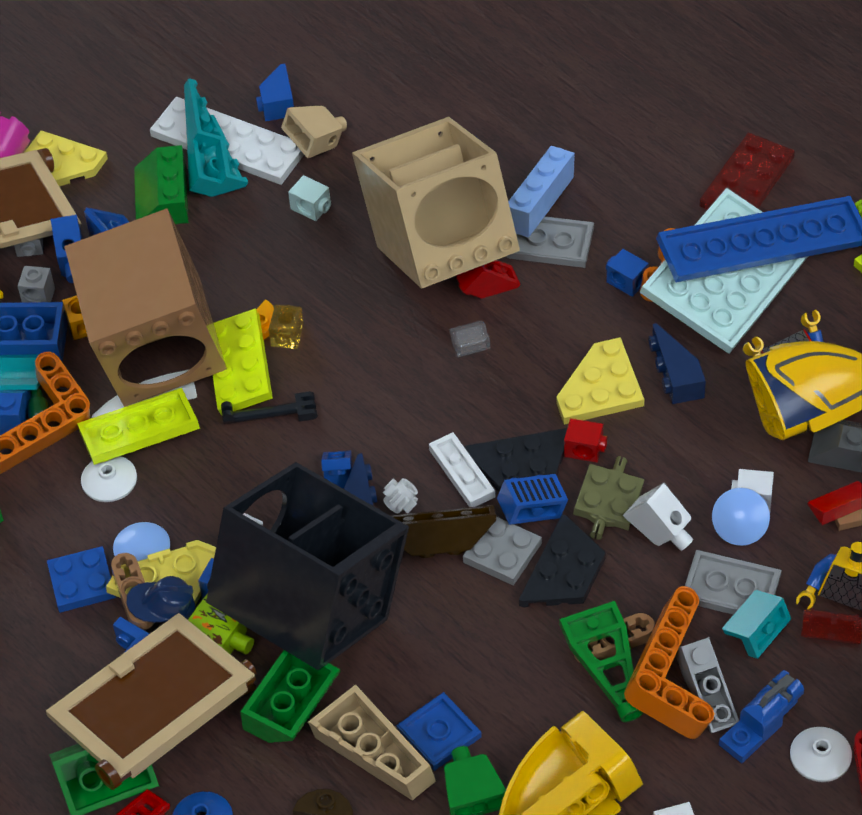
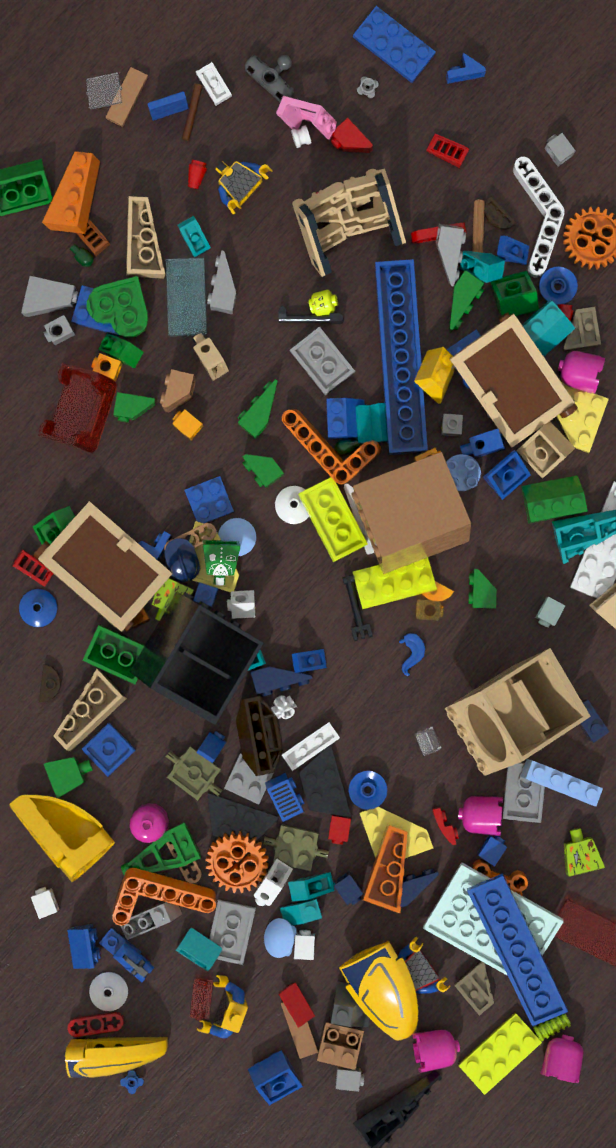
camera: 85 degrees right, 35 degrees up
none -> blue slope [67,924,101,969]
none -> dark pink cylinder [129,803,169,843]
none -> olive plate [166,746,222,801]
none -> blue slope [196,731,227,763]
none -> green torso [202,540,240,586]
none -> orange gear [206,831,269,893]
none -> green slope [242,454,284,488]
none -> teal slope [280,897,322,925]
none -> teal slope [288,872,335,901]
none -> dark blue brick [334,871,363,905]
none -> blue dish [349,771,387,810]
none -> orange wedge [361,825,408,913]
none -> blue piece [399,633,425,676]
none -> red slope [432,807,459,845]
none -> dark tan wing [454,961,494,1016]
none -> dark pink cylinder [459,796,503,836]
none -> green slope [468,569,497,609]
none -> tan slope [517,421,575,479]
none -> lime torso [564,828,605,876]

